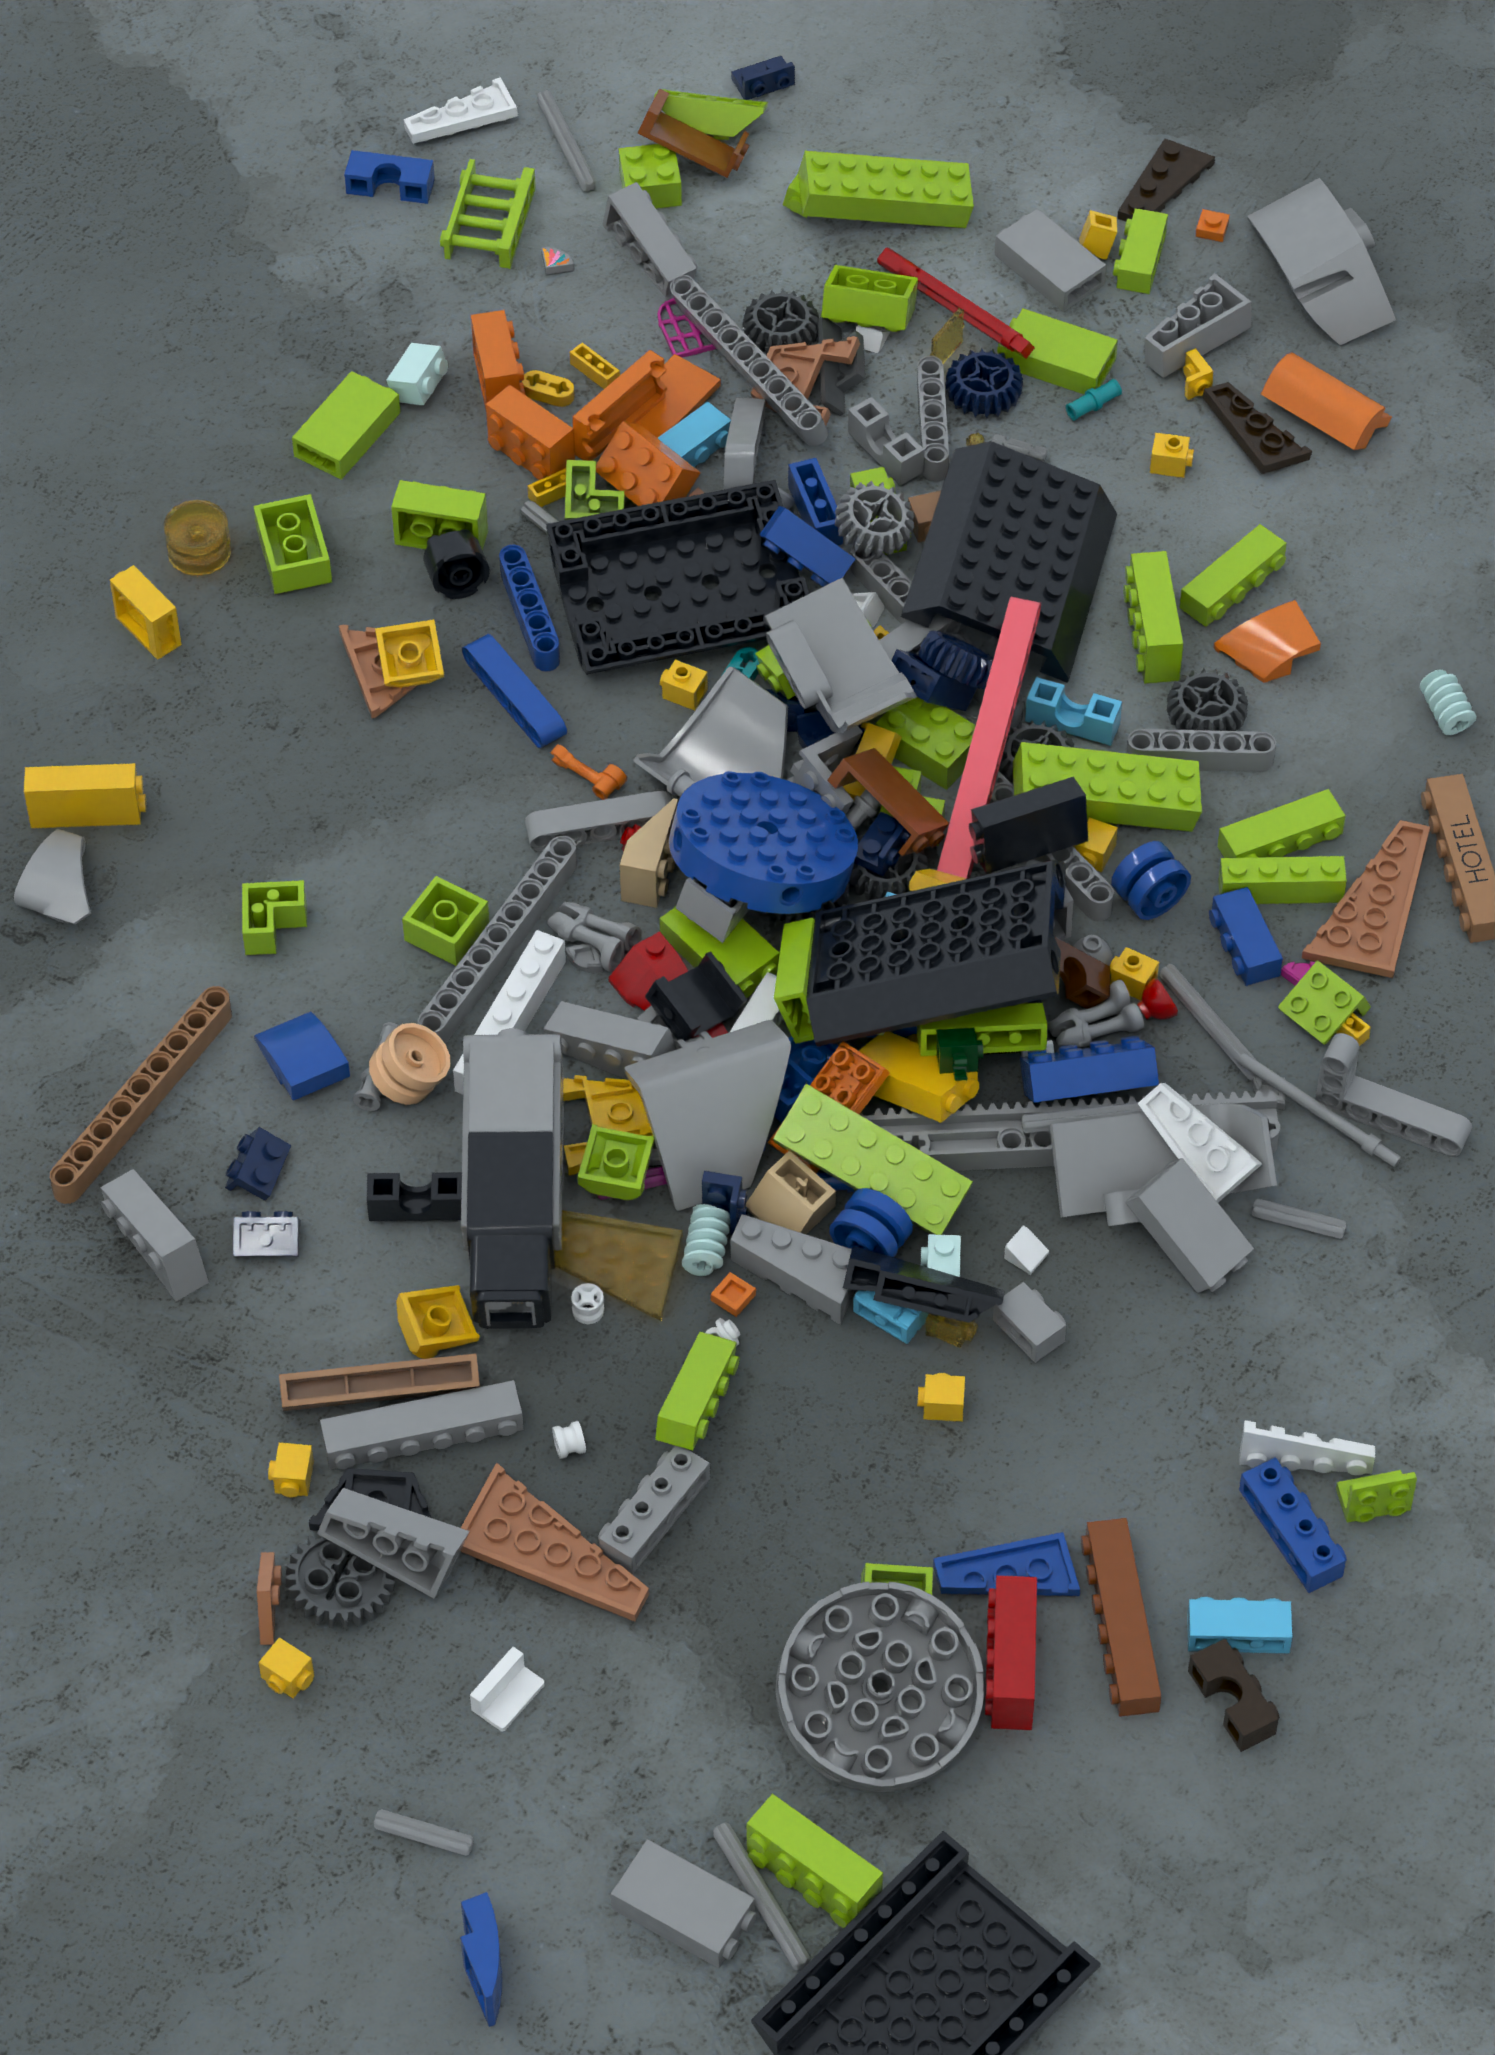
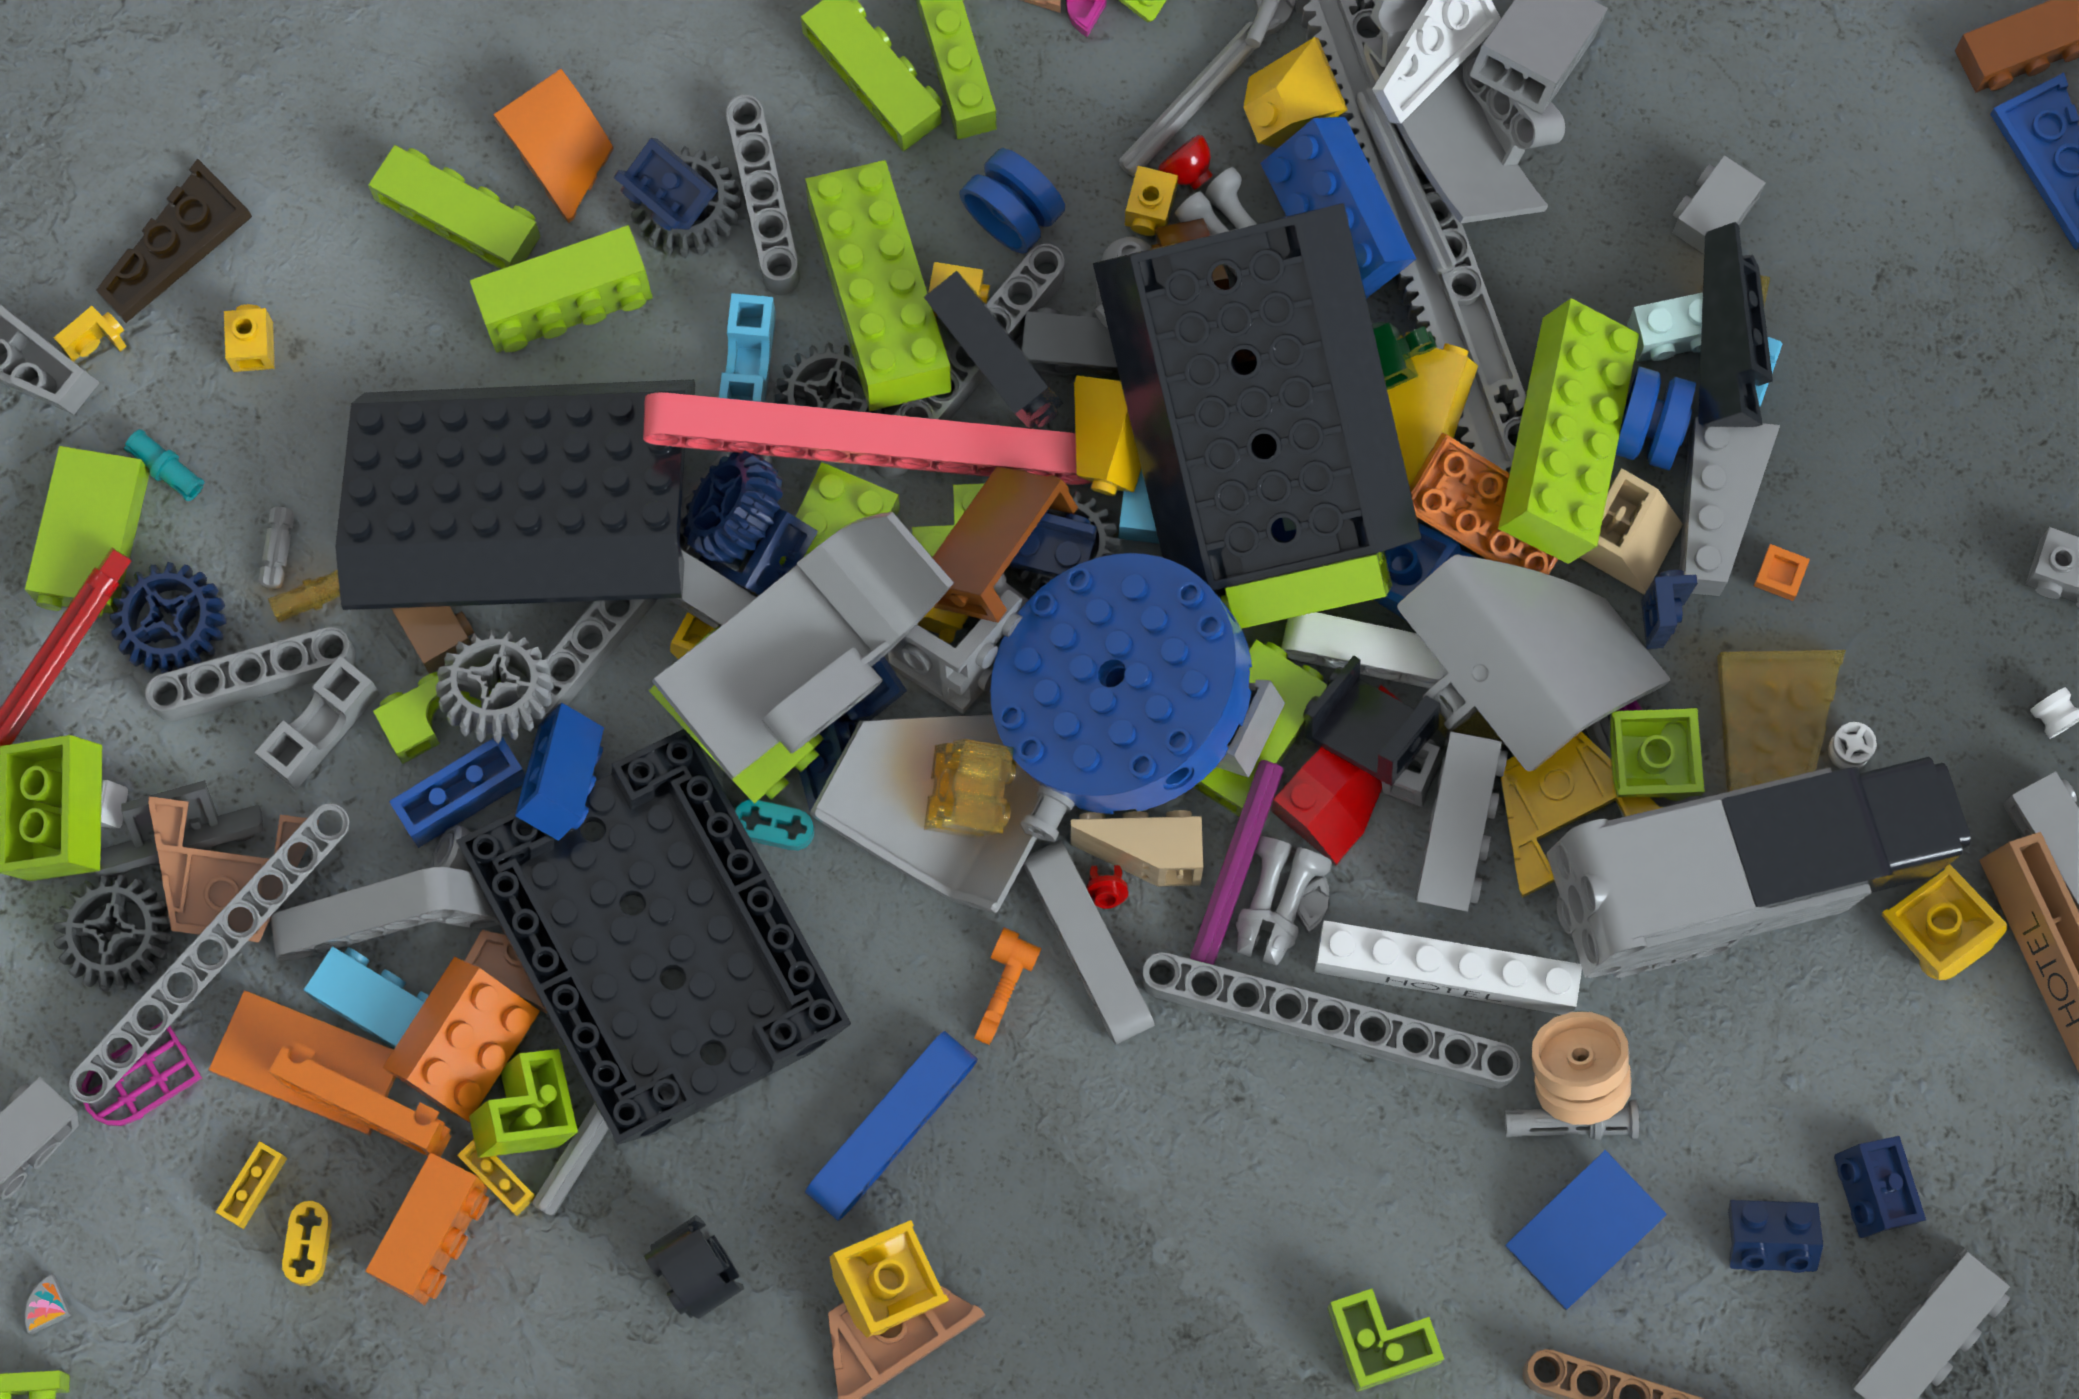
camera: 105 degrees left, 20 degrees up
black arch [367,1172,462,1221] -> none
lime brick [391,480,488,550] -> none
lime brick [402,876,490,966] -> none
orange brick [471,310,525,409] -> none
blue beam [499,544,560,672] -> none
lime brick [655,1332,740,1451] -> none
yellow brick [660,659,708,711] -> none
light aqua piece [682,1204,730,1276] -> none
white plate [705,1318,741,1346] -> none
white slope [852,592,885,627] -> none
yellow brick [917,1373,965,1422] -> none
clear yellow piece [930,308,965,364] -> none
white slope [1004,1225,1049,1275] -> none
blue brick [1209,887,1283,986] -> none
orange brick [1261,353,1392,450] -> none
none -> dark blue bracket [614,138,718,231]
none -> clear yellow brick [924,739,1016,838]
none -> magenta axle [1190,760,1283,965]
none -> yellow slope [1243,37,1348,148]

